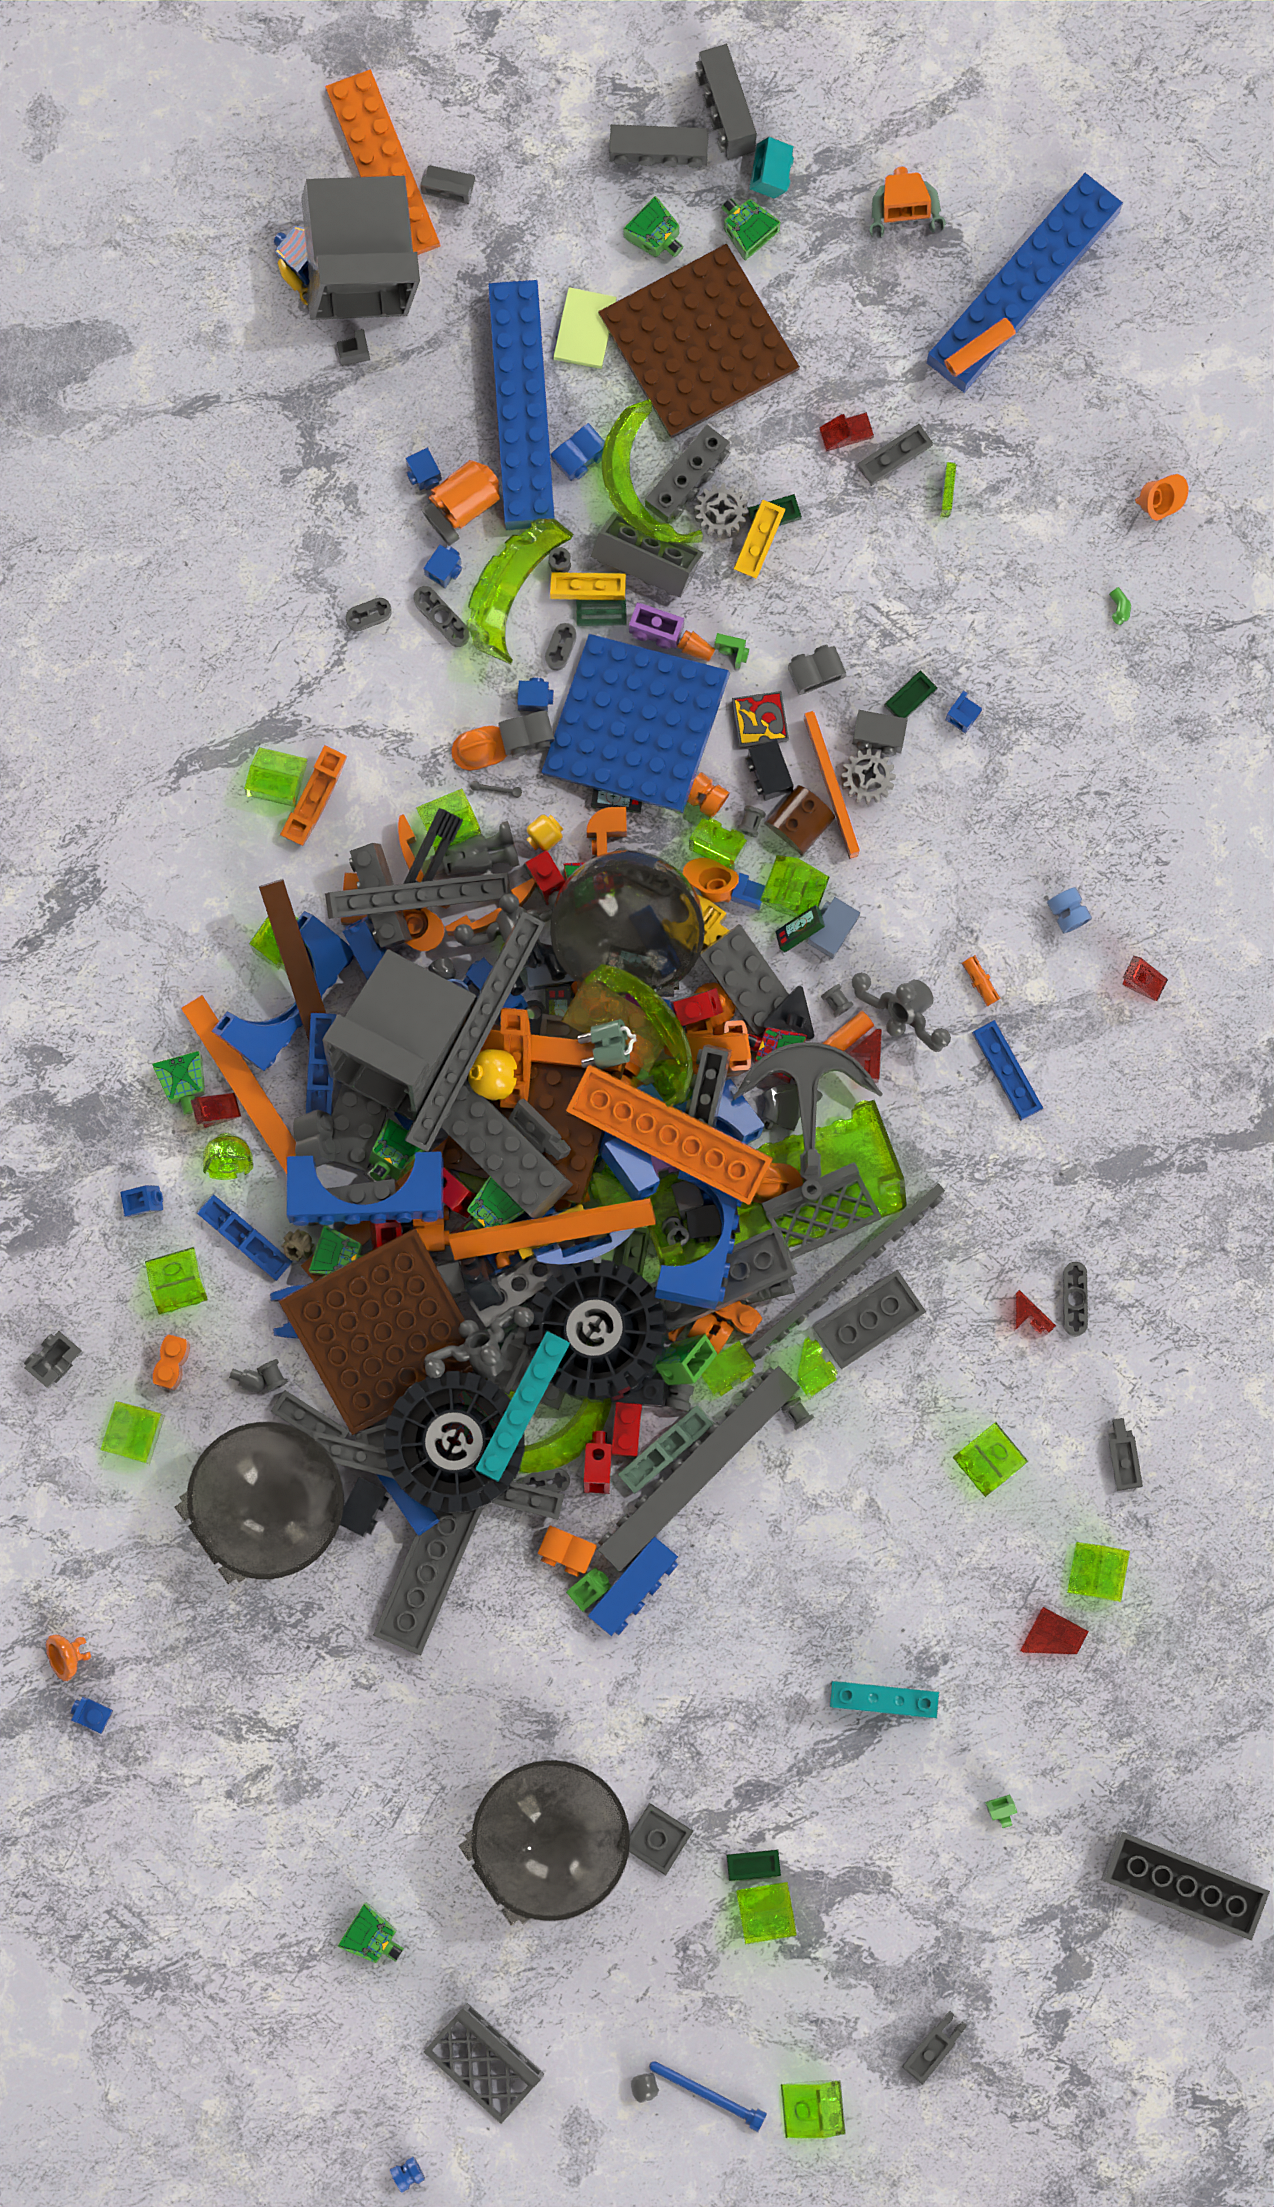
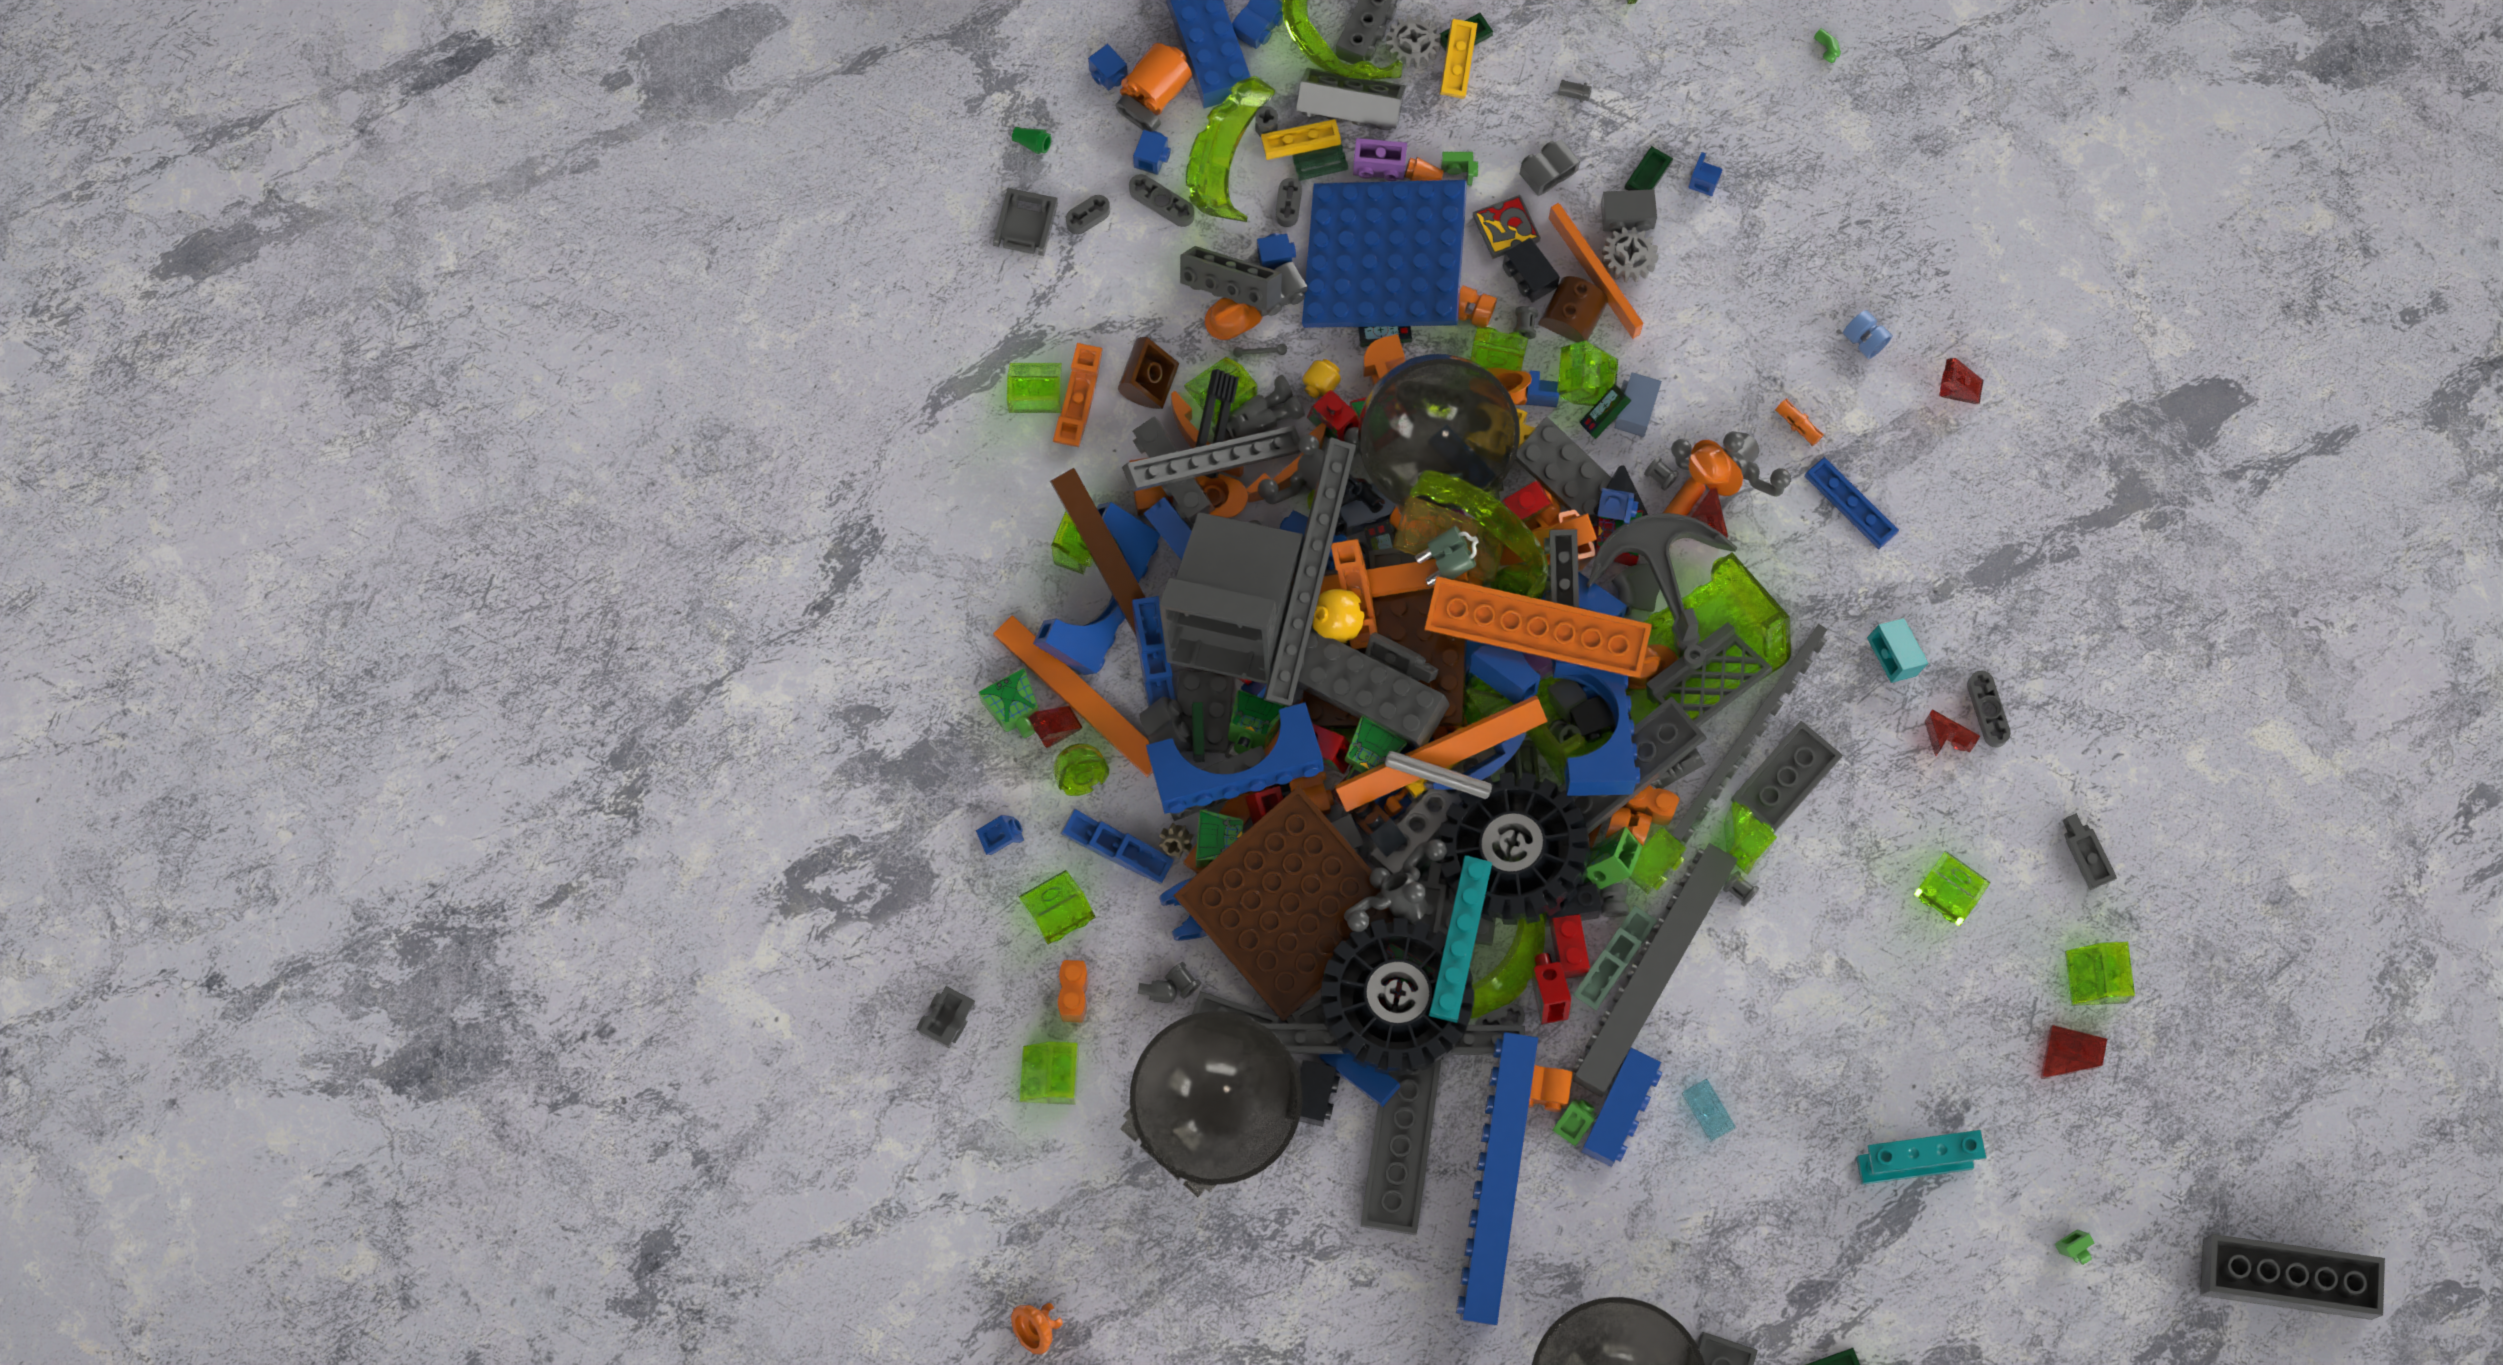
camera: 15 degrees left, 10 degrees down
none -> dark grey container [993,188,1058,256]
none -> green cone [1012,127,1052,154]
none -> reddish brown brick [1118,337,1179,409]
none -> dark grey brick [1180,246,1282,310]
none -> dark green tile [1192,702,1205,763]
none -> light grey axle [1385,751,1492,799]
none -> blue brick [1456,1032,1538,1326]
none -> dark grey pin [1558,79,1592,103]
none -> blue bracket [1597,488,1638,524]
none -> clear light blue plate [1682,1079,1736,1143]
none -> orange piece [1688,439,1743,496]
none -> teal brick [1867,618,1929,683]

